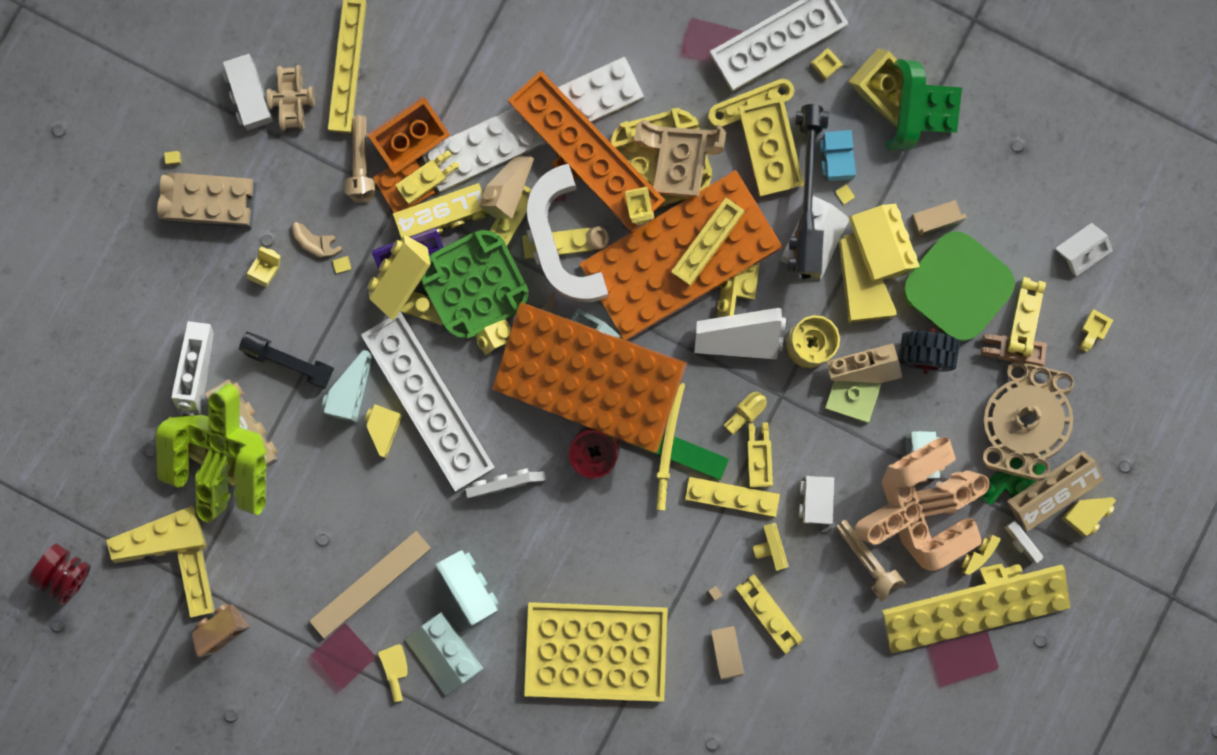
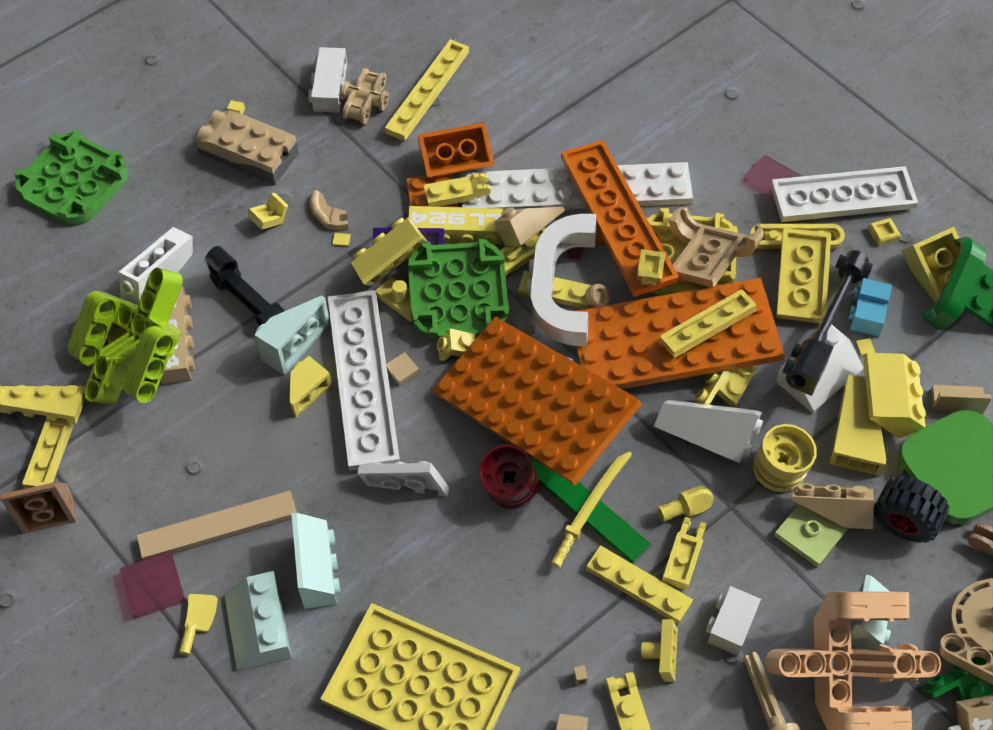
camera: 25 degrees right, 25 degrees down
tan piece [344,115,375,203] -> none
none -> bright green tile [14,129,128,225]
none -> tan tile [386,352,420,386]

